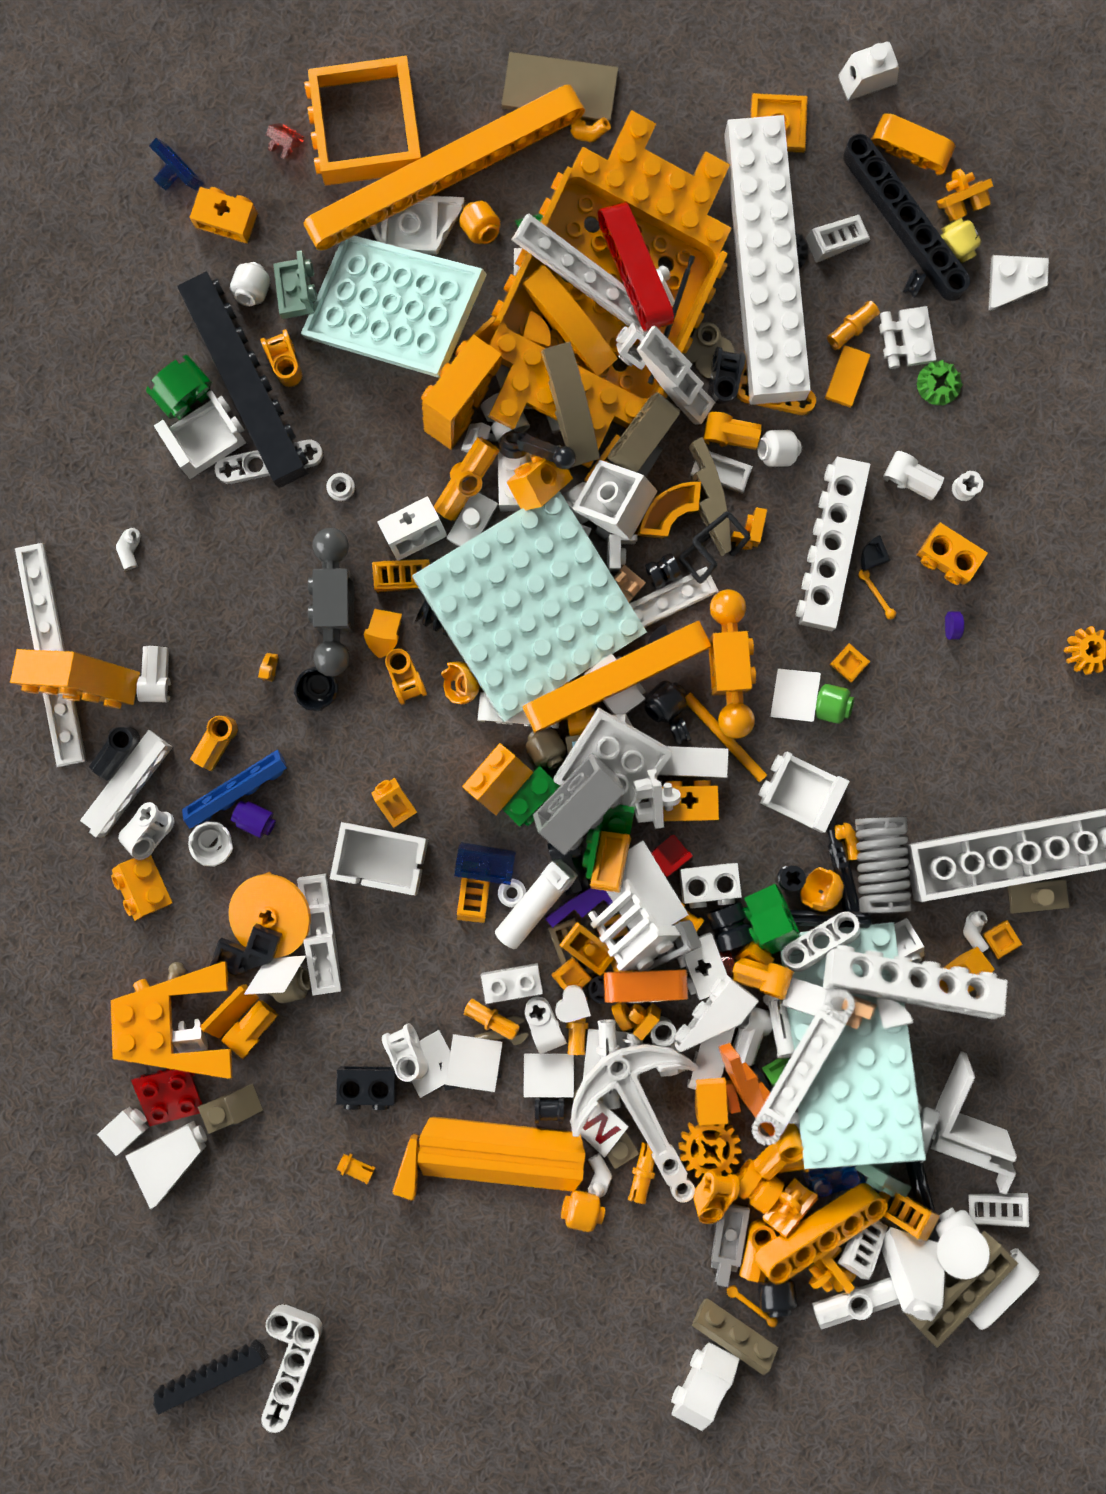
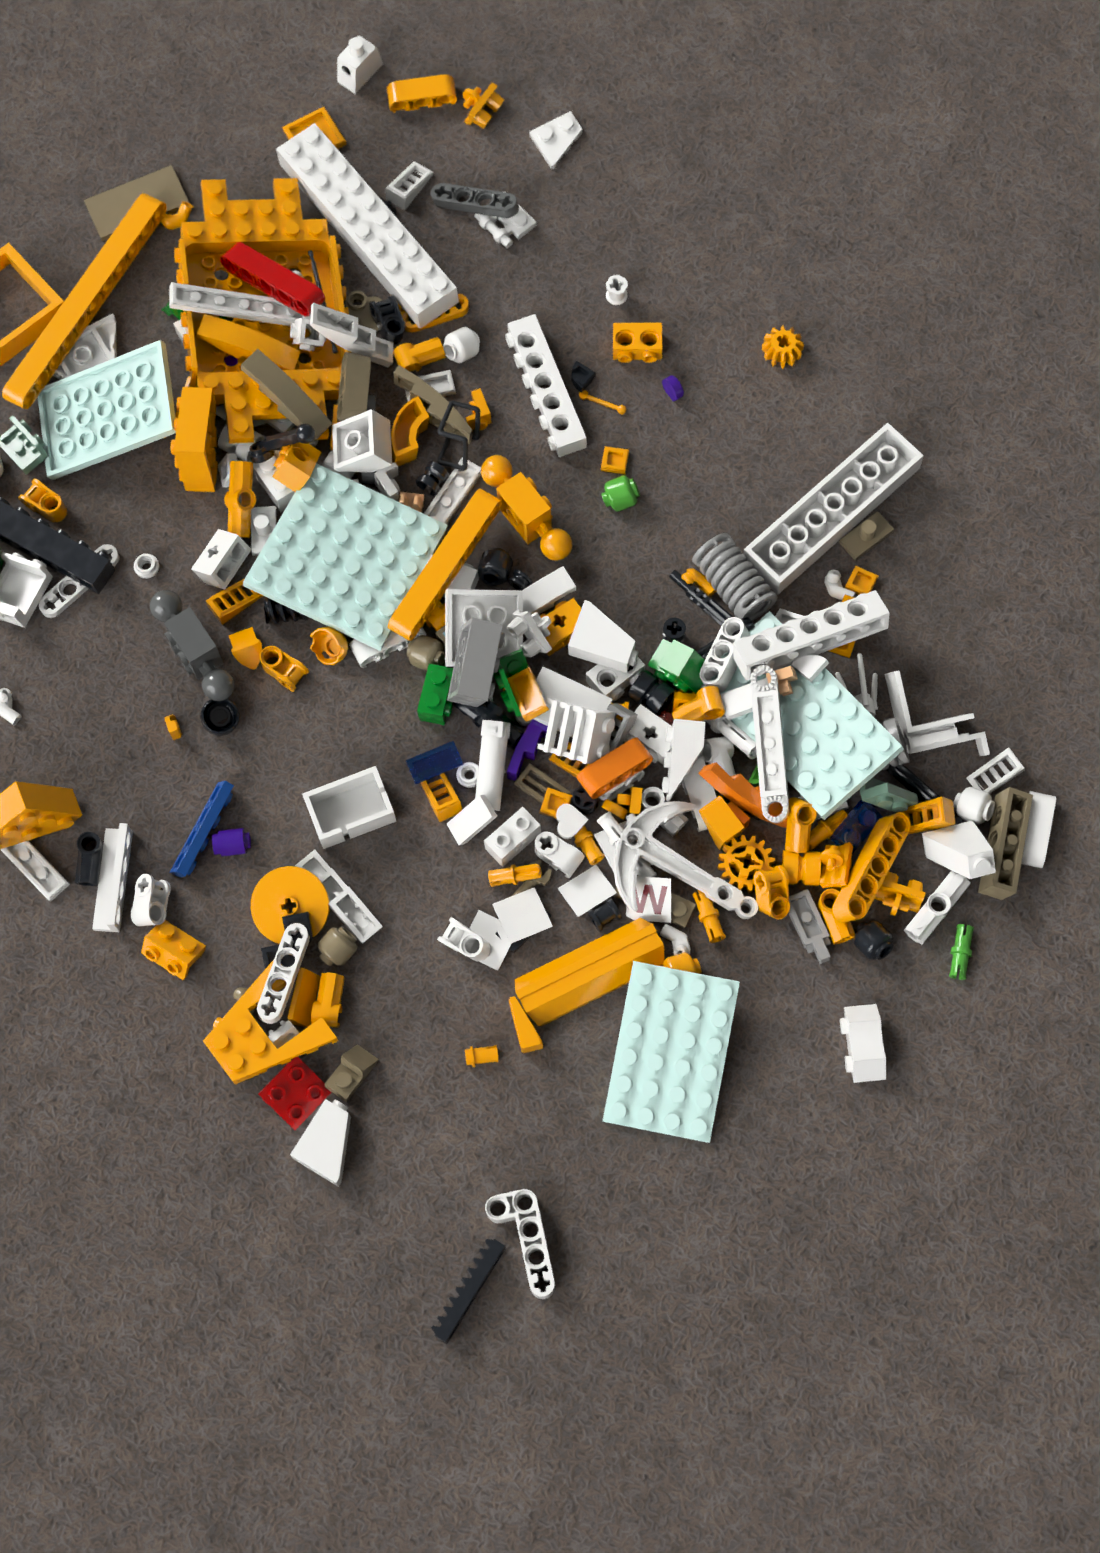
camera: 30 degrees left, 15 degrees down
white brick [97,1107,149,1156] -> none
white piece [137,646,171,703] -> none
white hair [188,821,233,867] -> none
light orange piece [190,716,238,771] -> none
white sticker [244,956,306,994] -> none
black brick [336,1066,397,1110] -> none
light orange bracket [371,778,417,828] -> none
light orange head [459,201,500,244] -> none
light orange slope [462,743,533,815] -> none
light orange tile [522,311,551,348] -> none
light orange slope [560,922,615,976] -> none
red panel [651,835,693,877] -> none
light orange bar [685,692,767,782] -> none
dark tan plate [692,1298,778,1375] -> none
light orange hinge [727,1285,778,1327] -> none
white panel [758,751,849,833] -> none
white sticker [770,669,821,722] -> none
light orange hair [800,867,844,912] -> none
light orange tile [824,345,871,408] -> none
light orange pin [827,301,880,350] -> none
white slope [838,1221,888,1279] -> none
black beam [843,134,970,301] -> none
white piece [883,451,944,501] -> none
black bush [902,269,926,298] -> none
bright green gear [917,360,963,405] -> none
white sticker [937,1226,989,1279] -> none
light yellow head [940,218,981,263] -> none
none -> white beam [257,923,310,1024]
none -> dark grey beam [431,183,519,218]
none -> white tile [447,794,497,845]
none -> white slope [568,600,638,673]
none -> light aqua plate [603,961,740,1143]
none -> white plant [835,653,878,716]
none -> bright green pin [949,924,974,980]

